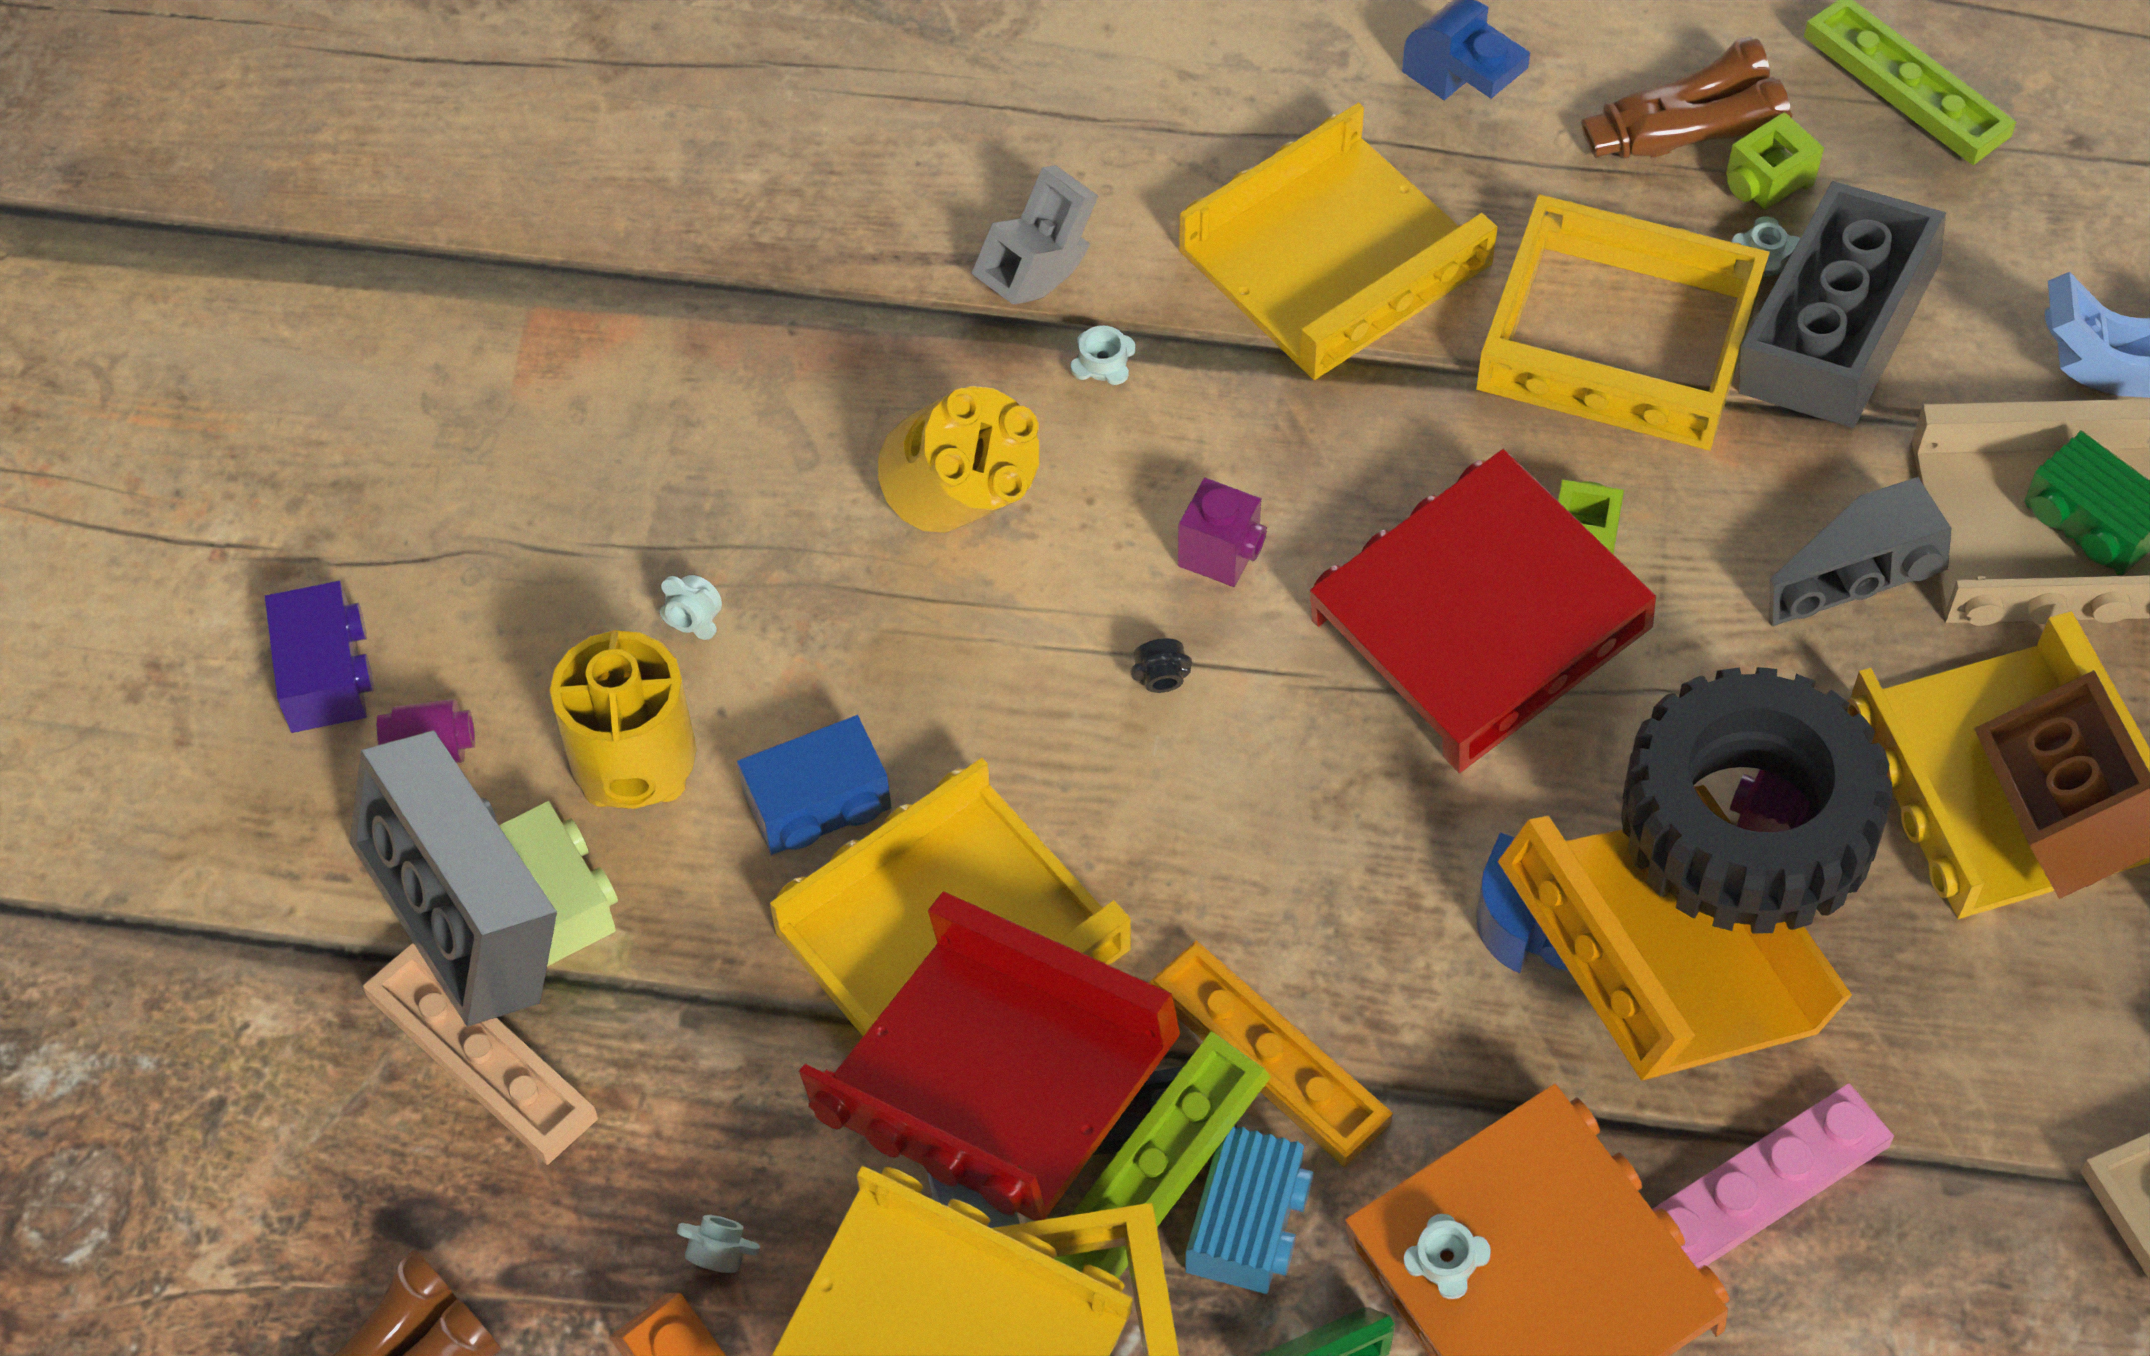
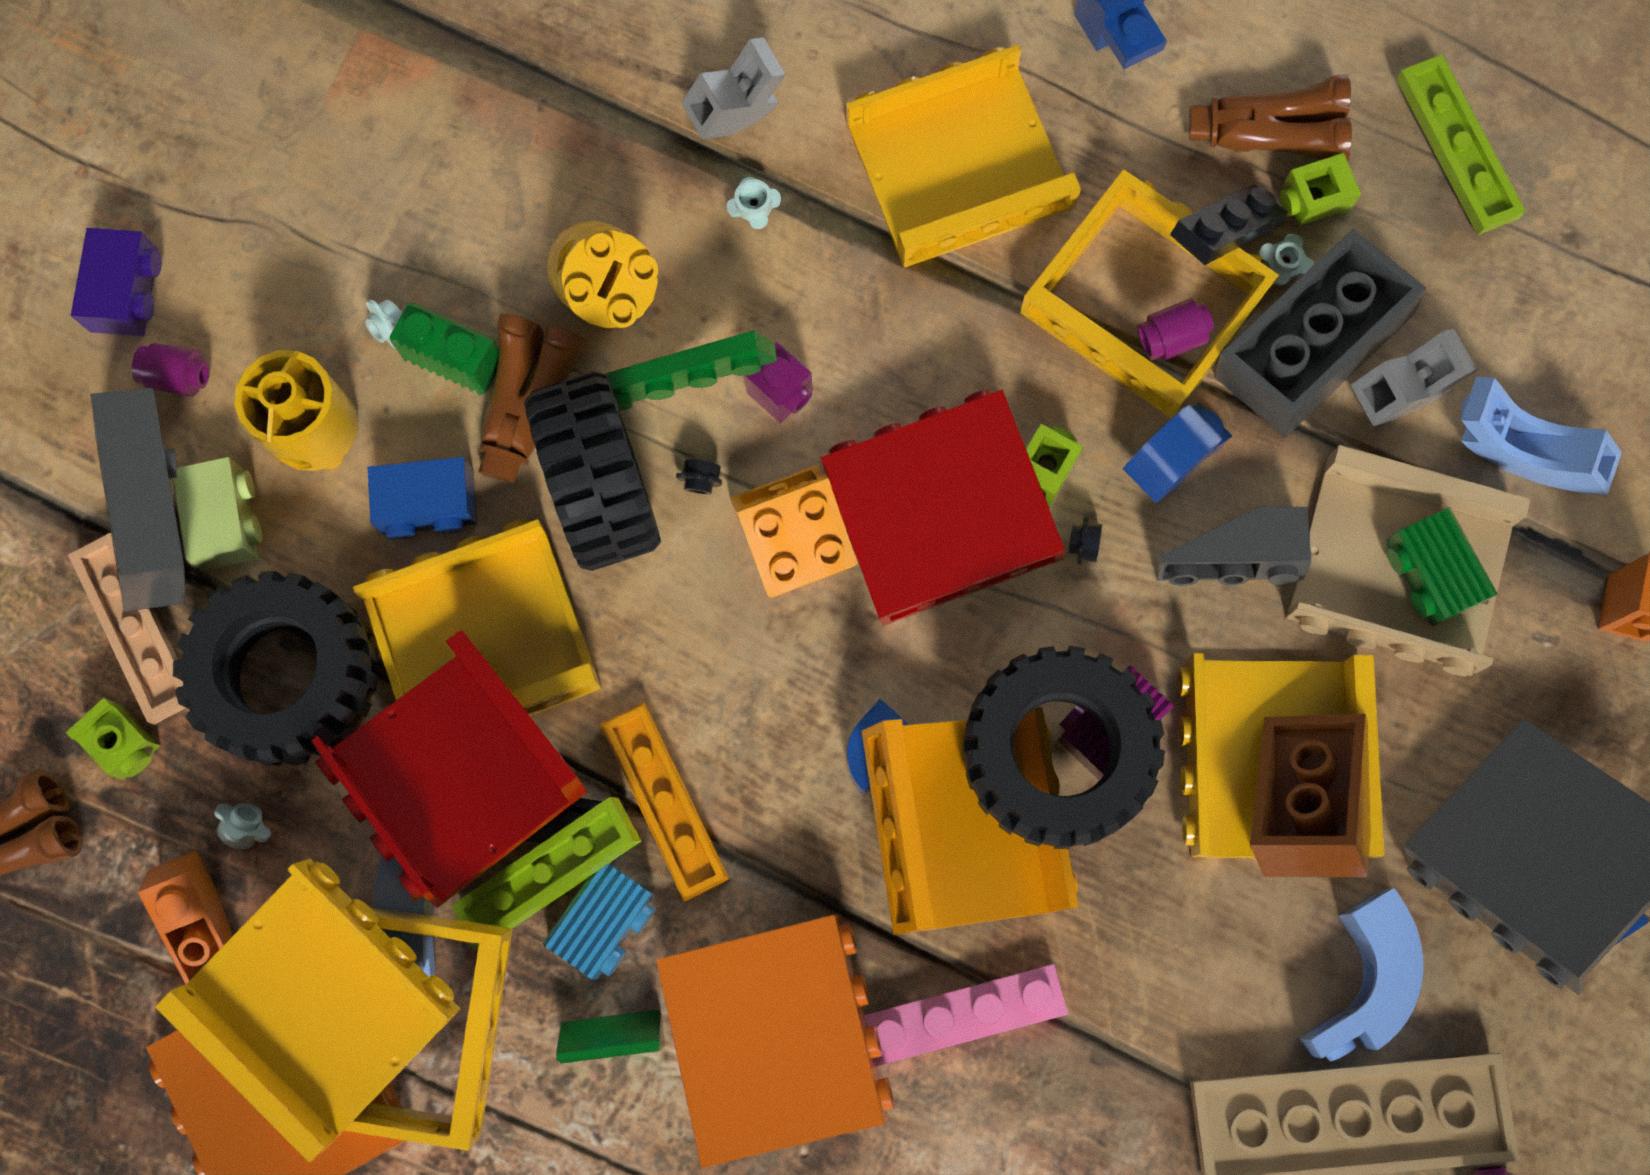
camera: 20 degrees right, 20 degrees up
light aqua plate [1404,1214,1491,1299] -> none
none -> lime brick [66,697,161,780]
none -> black tyre [173,571,379,766]
none -> green brick [389,302,499,395]
none -> dark orange piece [478,313,588,484]
none -> black tyre [524,371,661,571]
none -> green plate [604,330,777,411]
none -> light orange bracket [729,464,857,598]
none -> black plate [1068,517,1102,564]
none -> blue brick [1123,402,1232,503]
none -> magenta brick [1137,298,1214,360]
none -> black plate [1170,184,1288,265]
none -> light grey brick [1351,328,1478,426]

